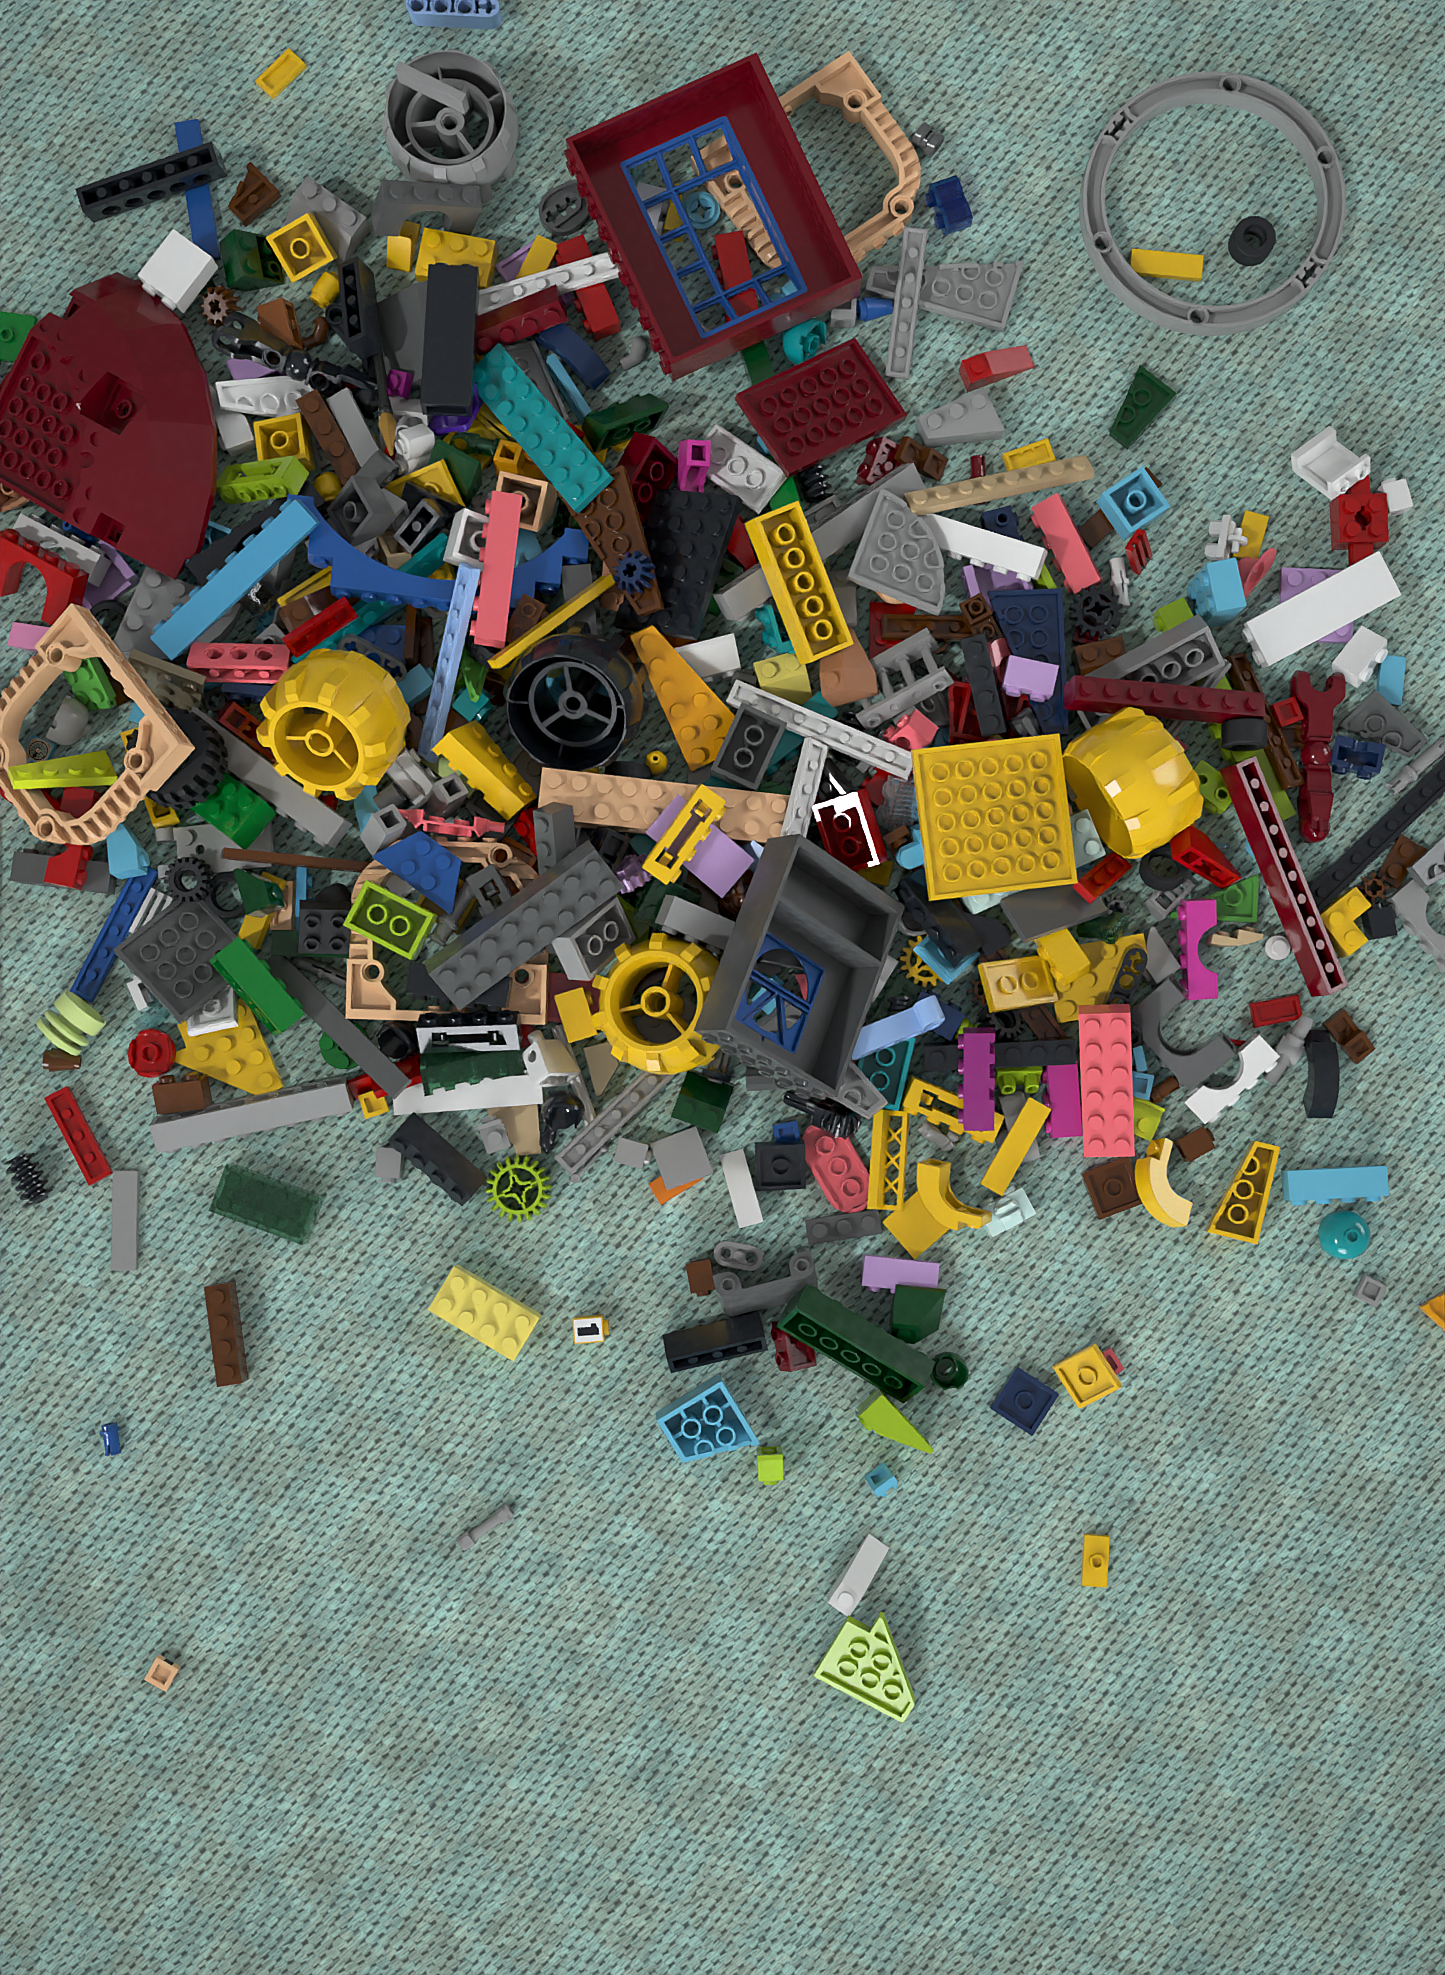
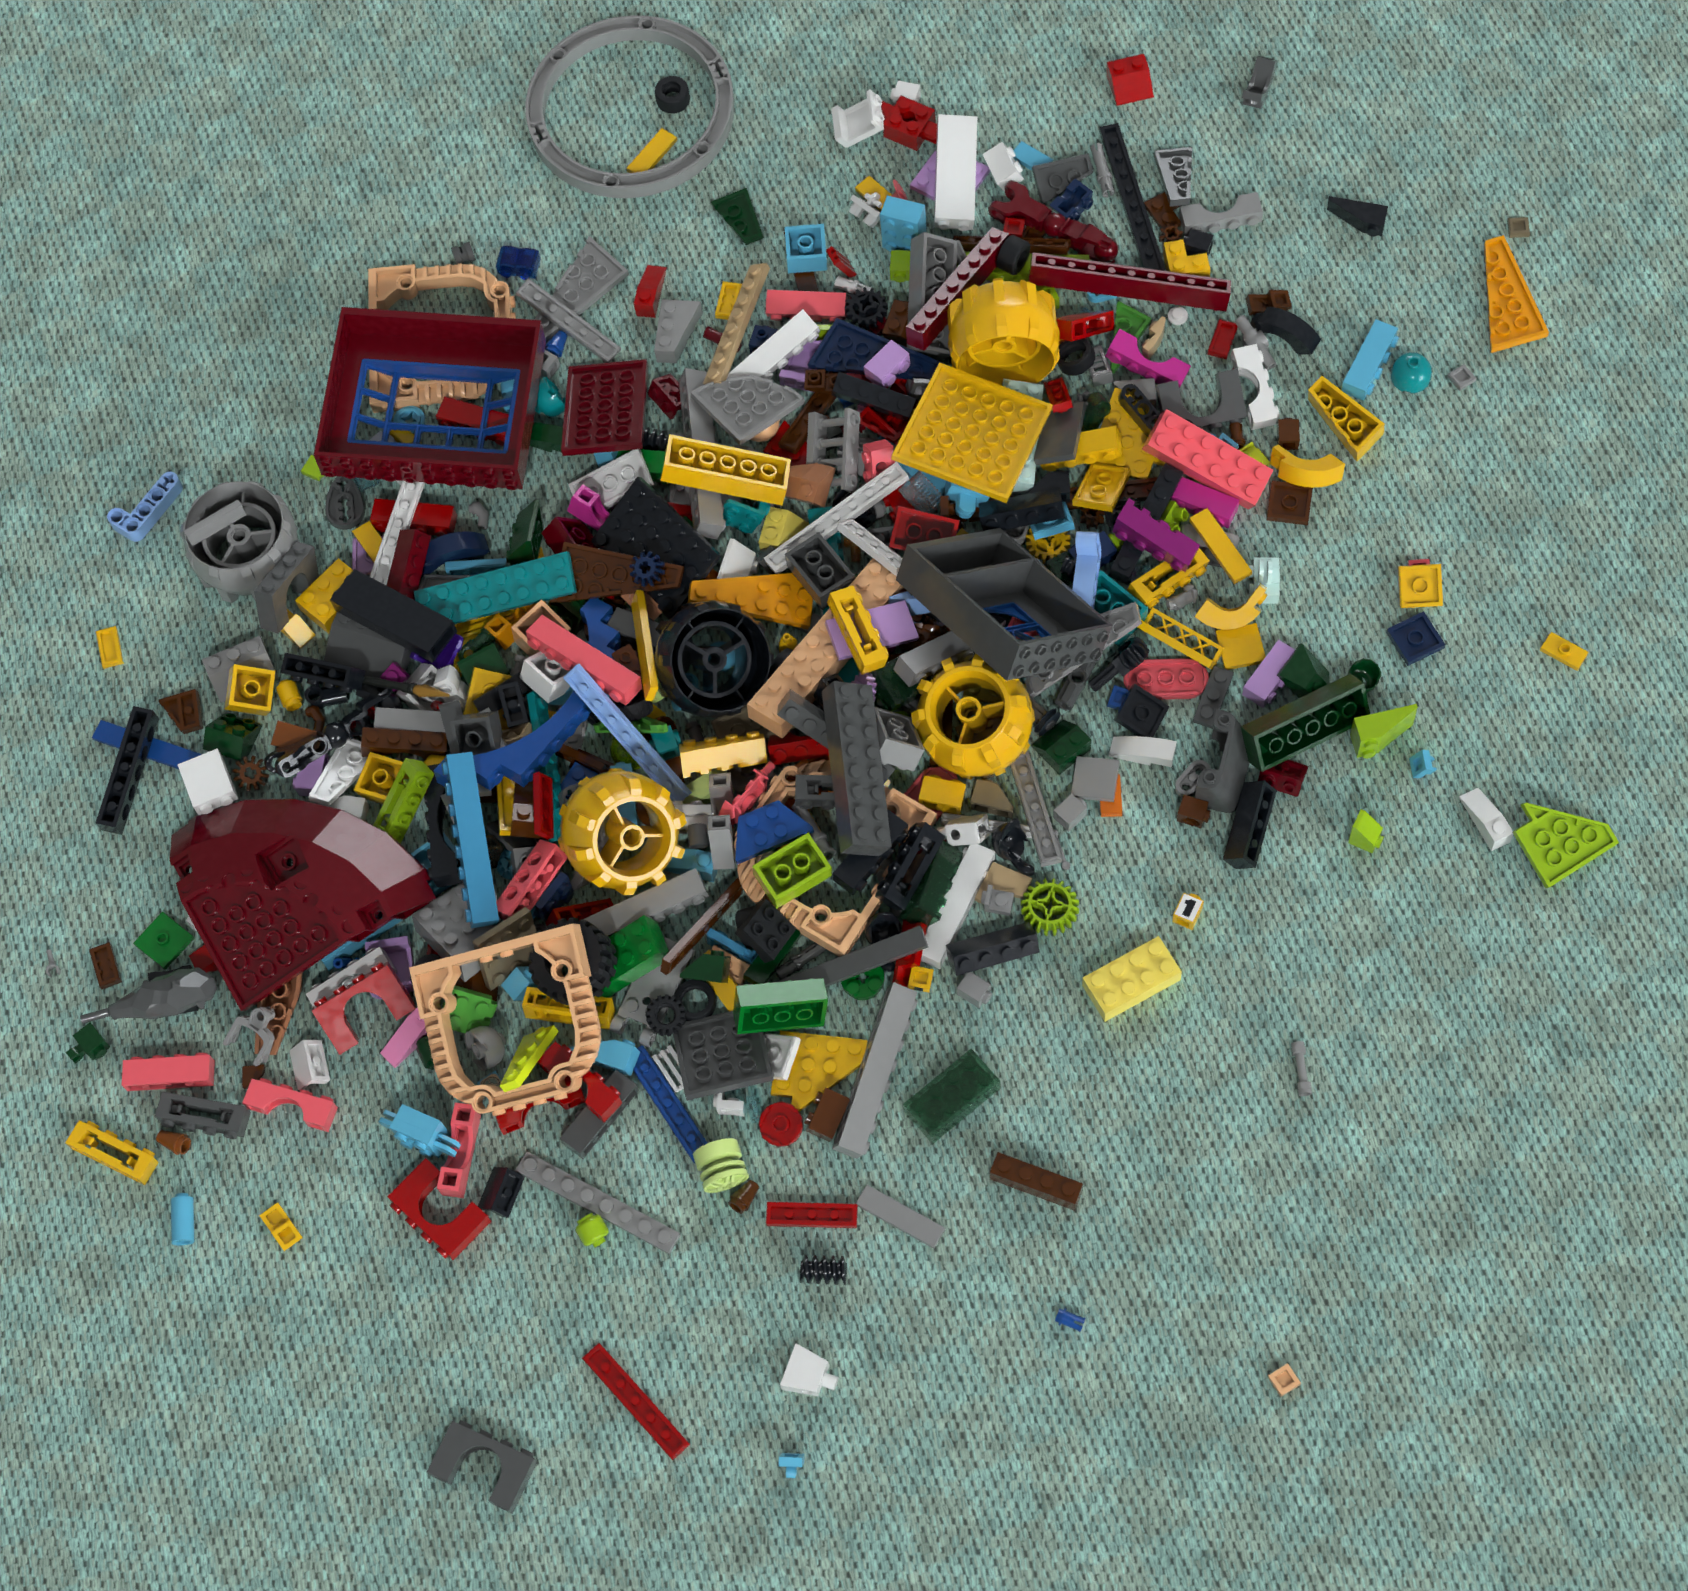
camera: 50 degrees left, 20 degrees down
medium azure wedge [655,1374,760,1463] -> none
reddish brown slope [894,436,948,481] -> none

